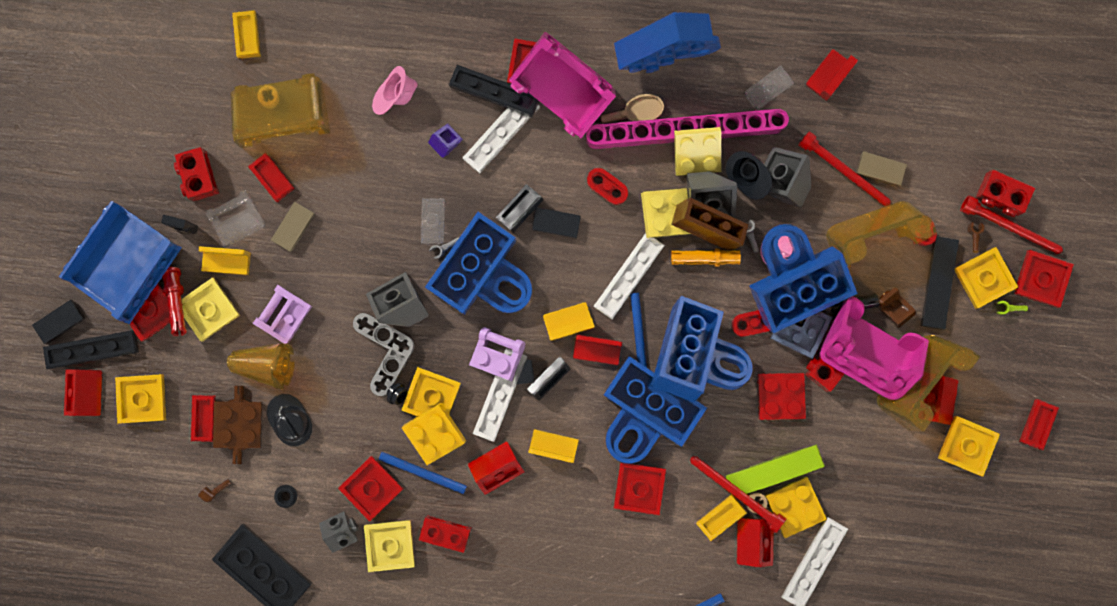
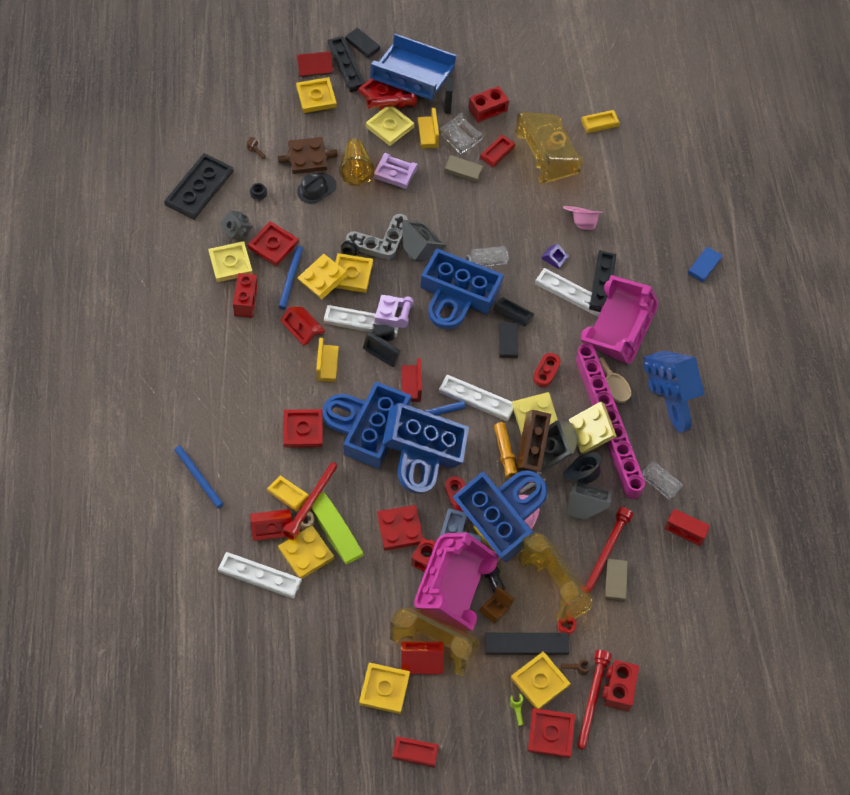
camera: 75 degrees right, 25 degrees down
red tile [191,395,216,442] -> none
yellow panel [543,302,594,341] -> none

